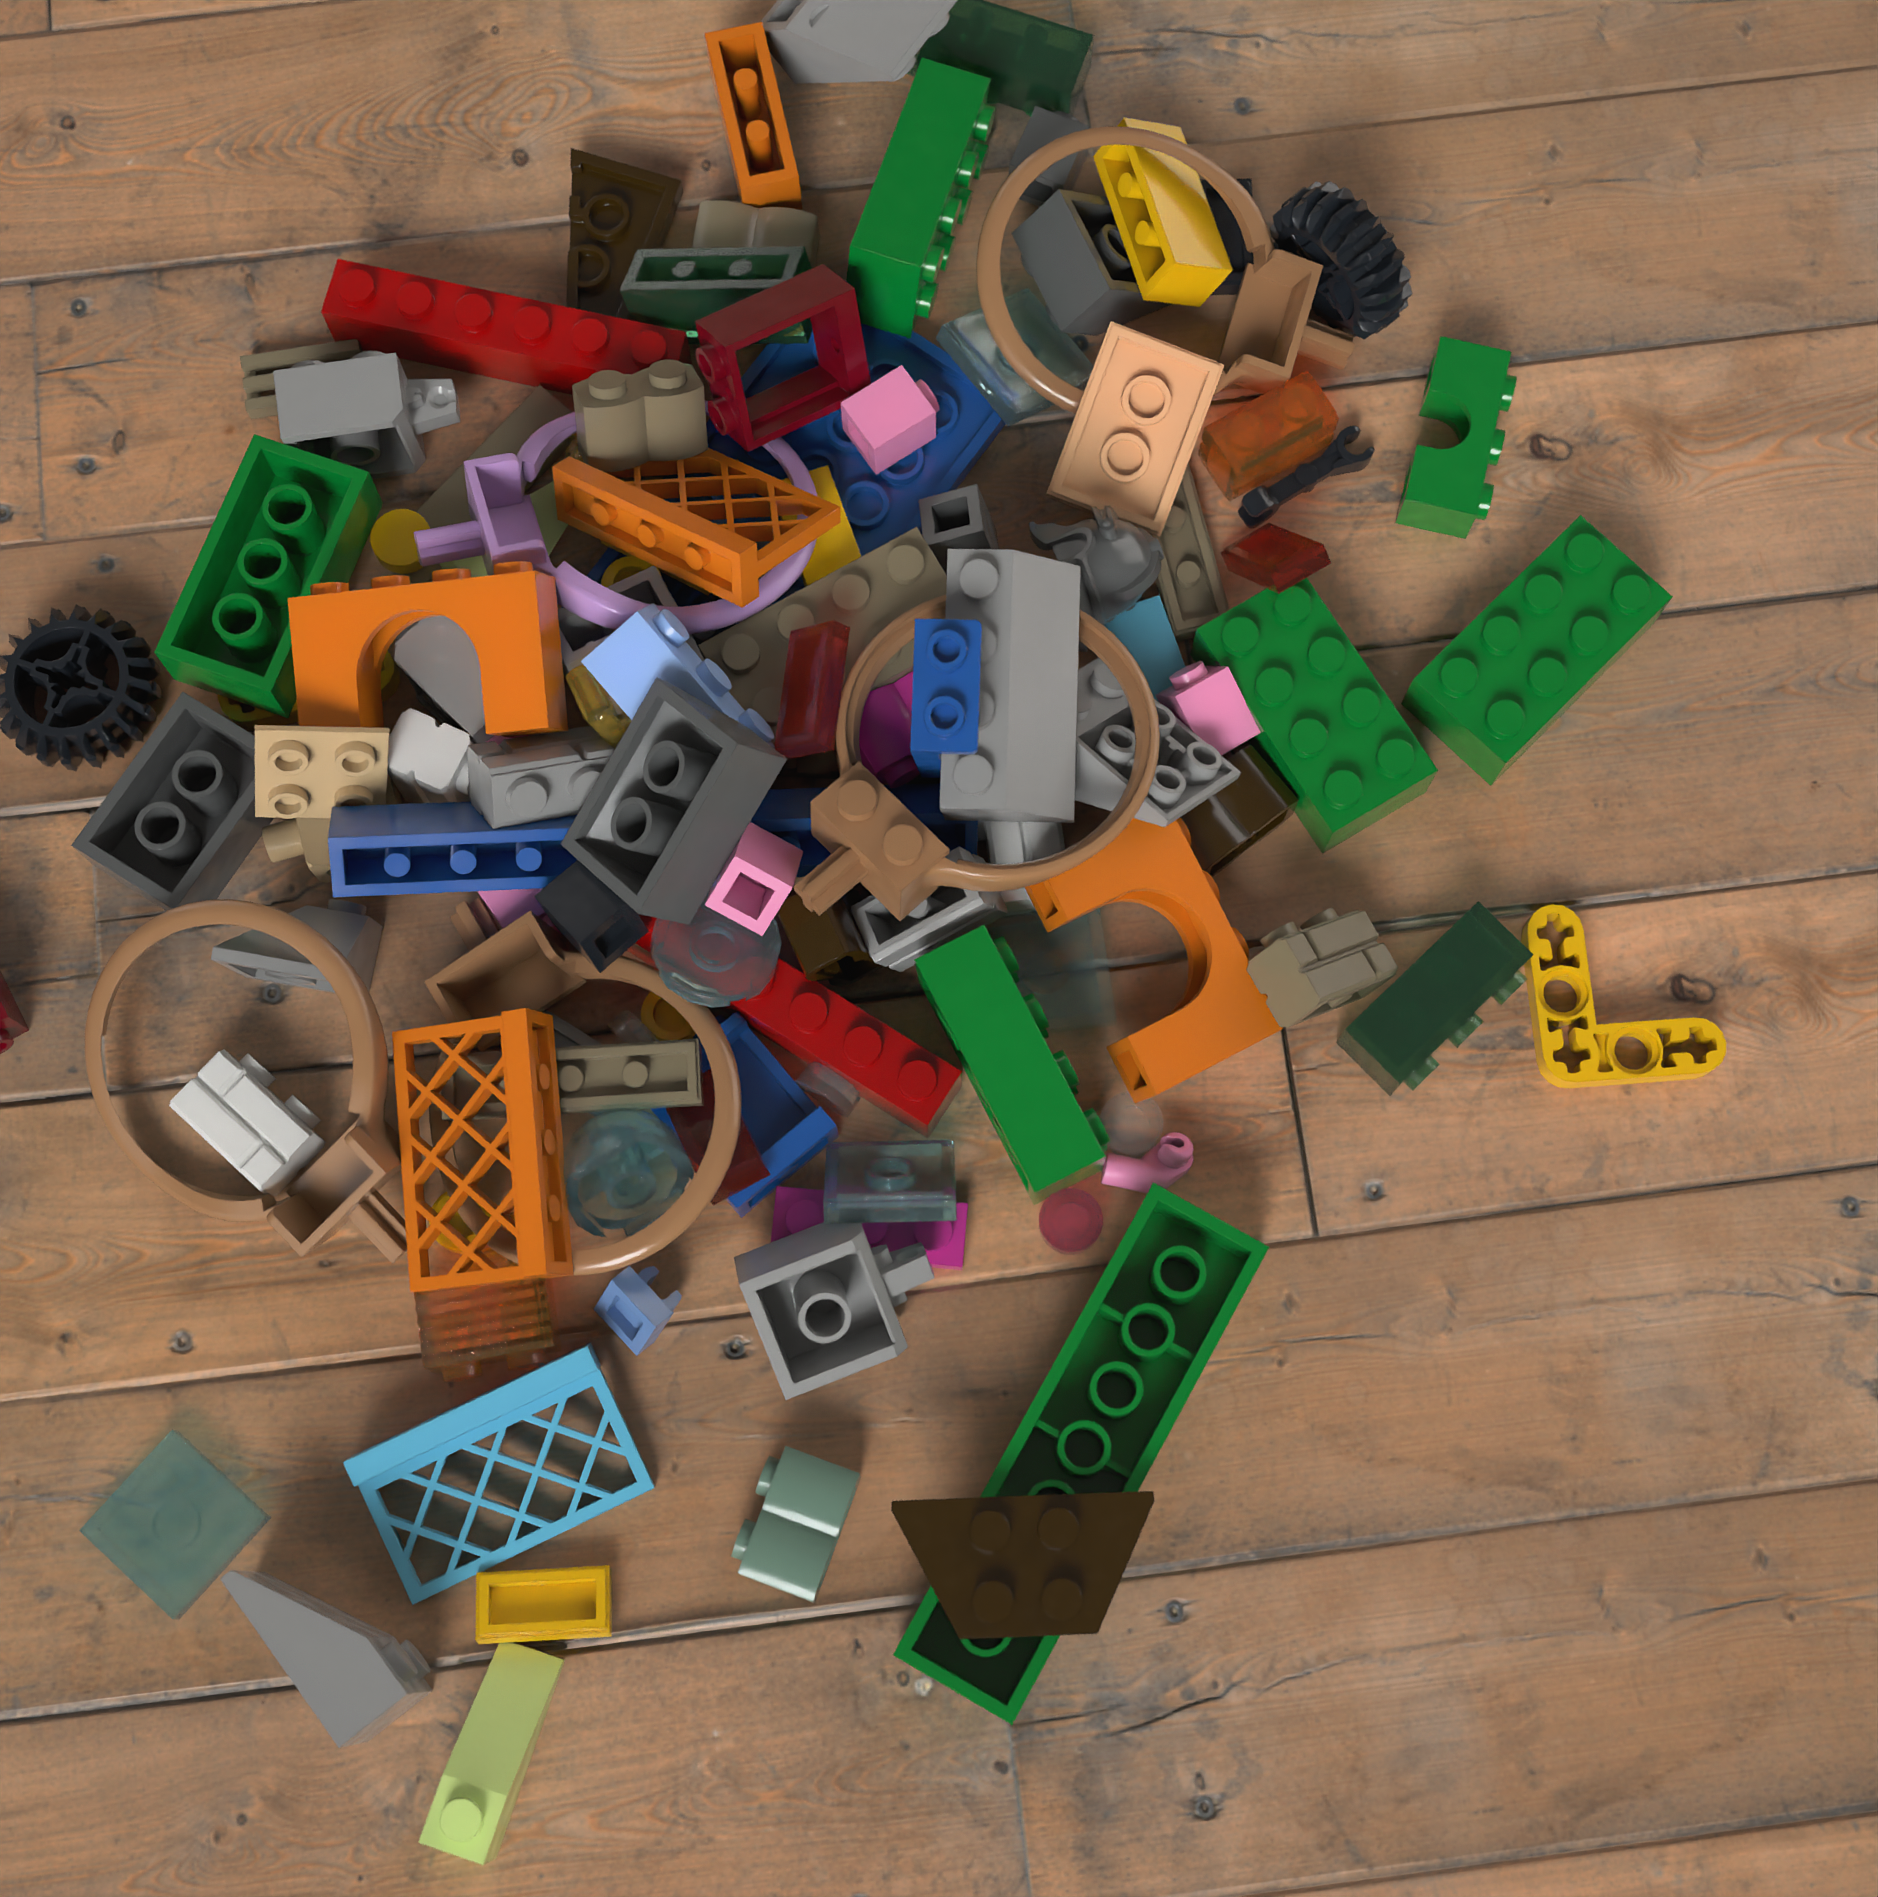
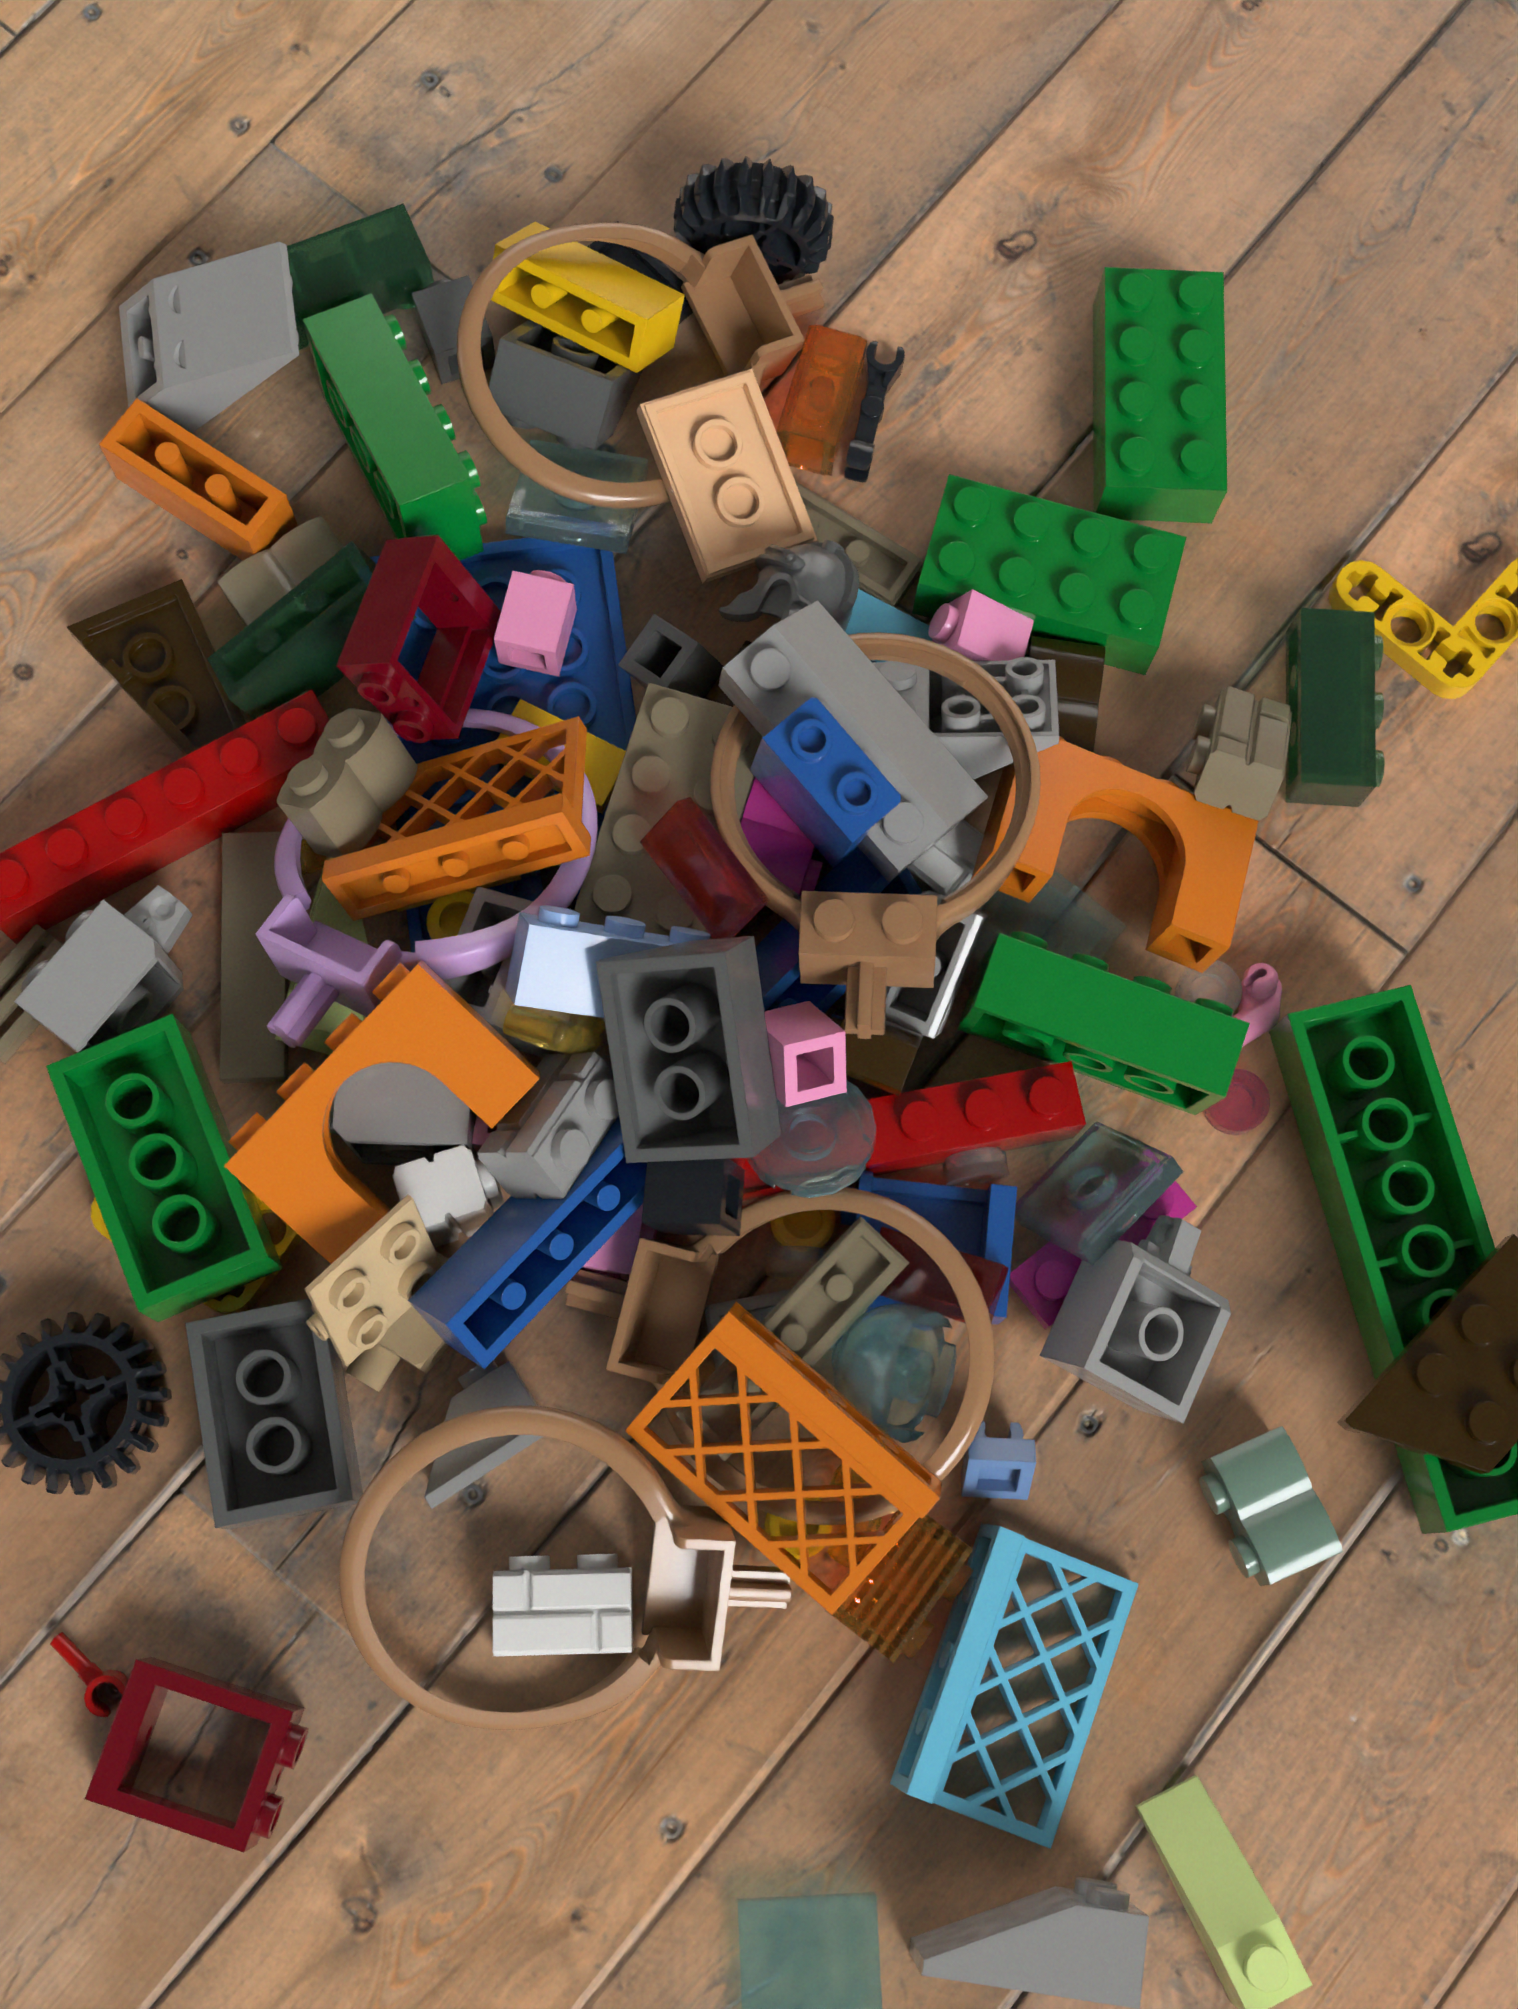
camera: 50 degrees left, 0 degrees up
yellow tile [370,509,430,574] -> none
yellow tile [475,1565,612,1644] -> none
clear red tile [1220,523,1331,593] -> none
green arch [1395,336,1517,539] -> none

